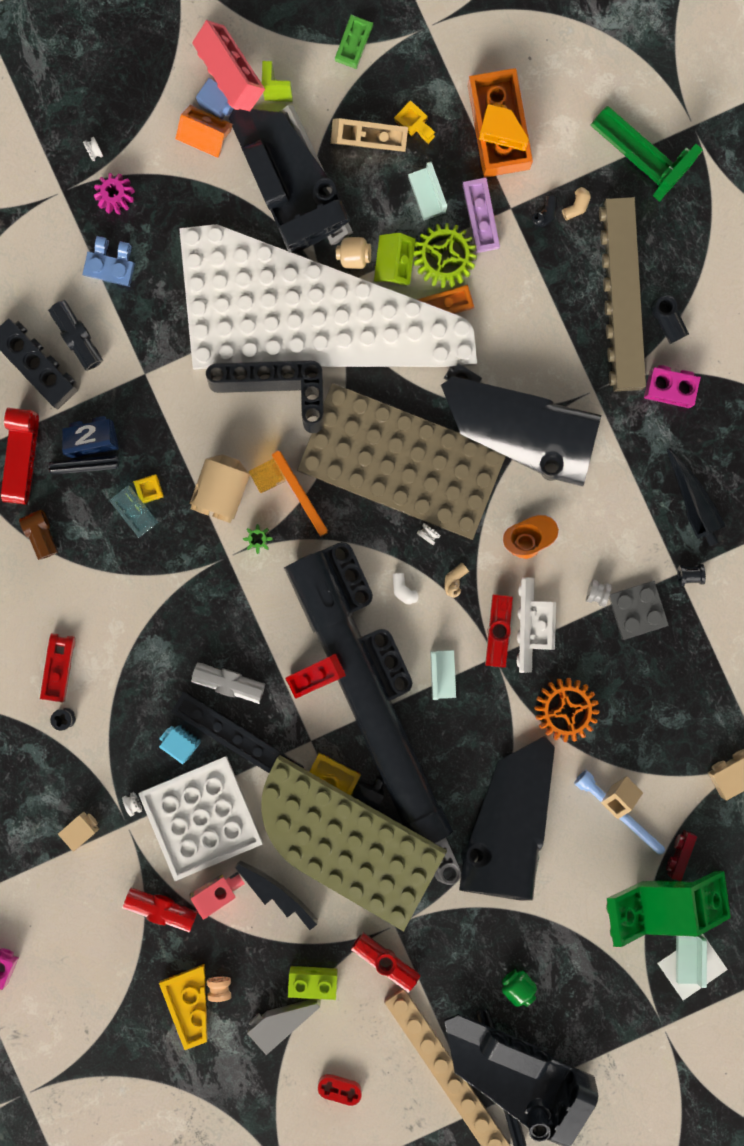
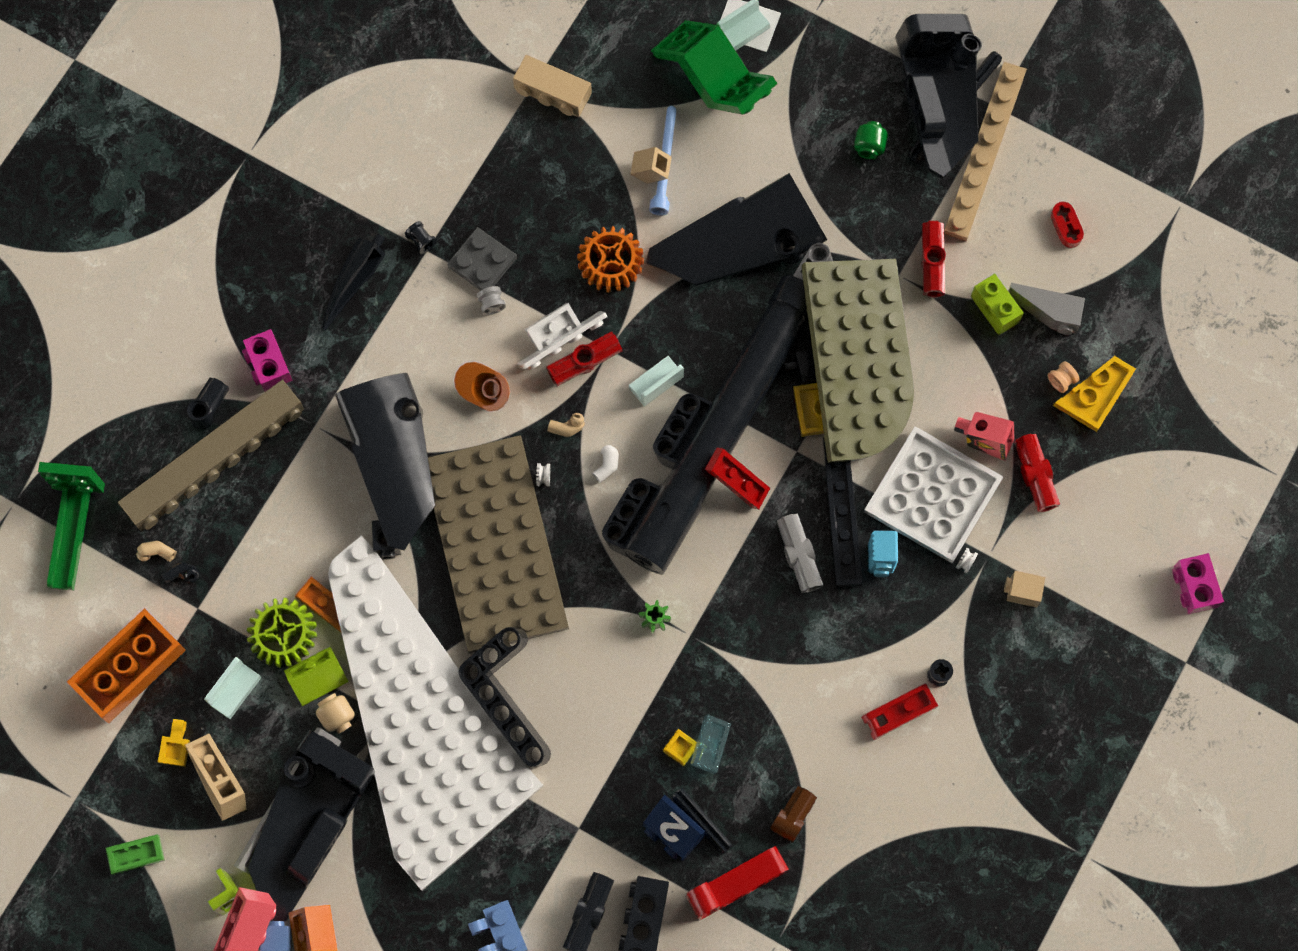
camera: 125 degrees left, 15 degrees down
tan cylinder [190,454,250,523] -> none
black slope [235,861,318,930] -> none
clear yellow panel [248,458,285,493] -> none
orange tile [272,450,328,537] -> none
lavender plate [463,178,500,253] -> none
light orange slope [479,103,529,151] -> none
dark red plate [666,830,697,882] -> none

